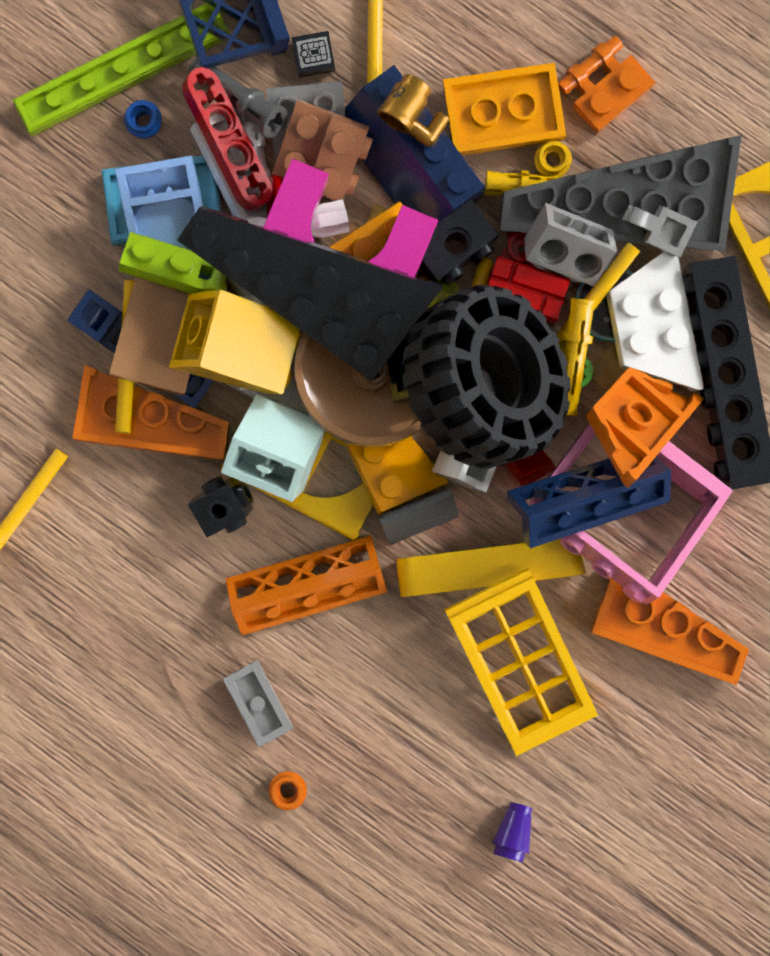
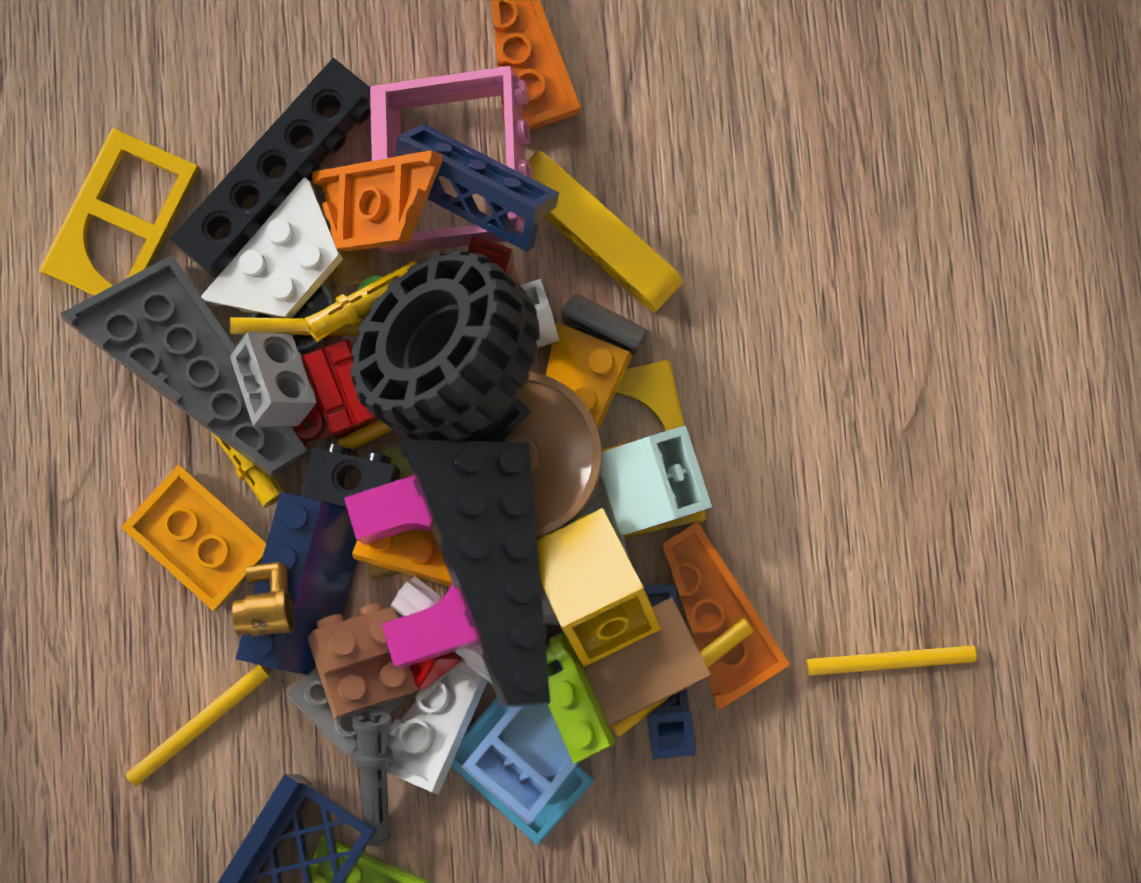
camera: 135 degrees left, 5 degrees down
blue plate [124,100,162,139] -> none
red beam [182,67,273,211] -> none
black brick [188,475,253,537] -> none
light grey plate [223,660,294,747] -> none
orange fence [225,535,388,635] -> none
orange plate [268,771,307,810] -> none
tile [292,31,335,78] -> none
yellow piece [444,568,598,756] -> none
dark purple cone [492,802,533,862] -> none
yellow plate [534,141,572,177] -> none
orange plate [558,35,656,134] -> none
light grey plate [622,205,697,258] -> none

